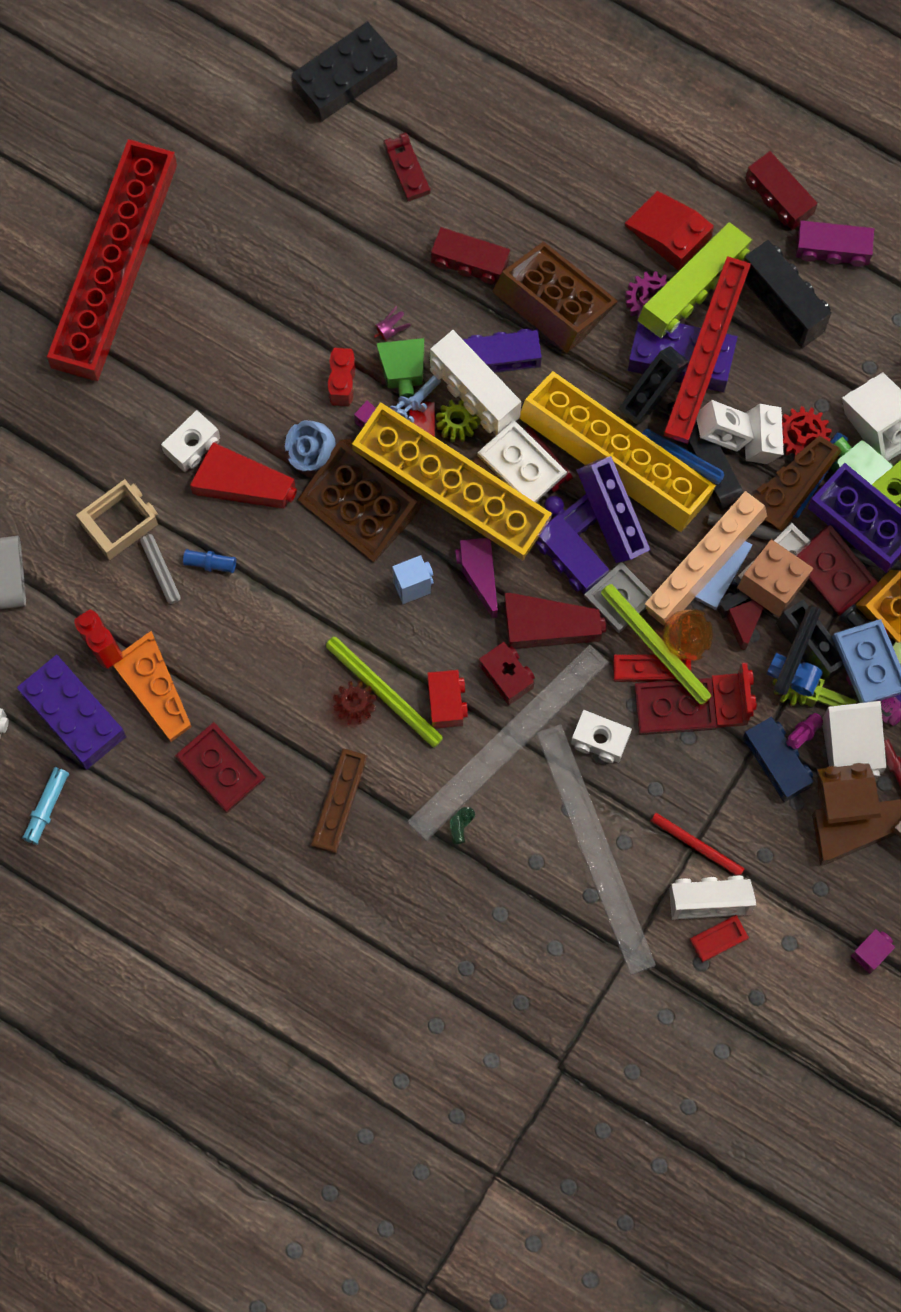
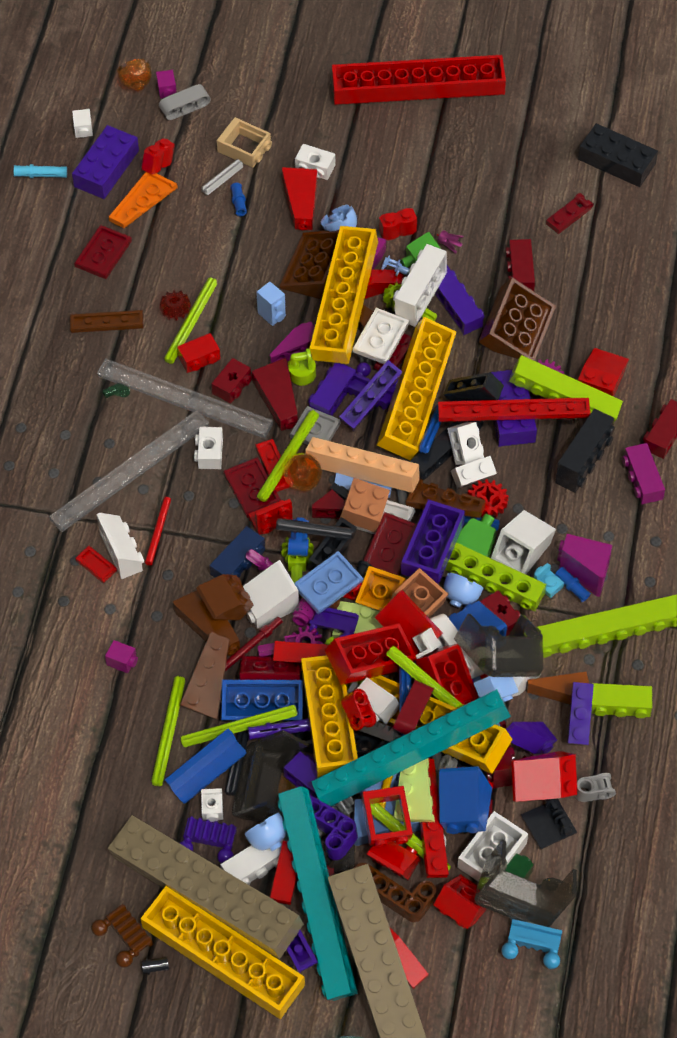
camera: 70 degrees right, 15 degrees down
none -> lime piece [288,348,316,386]

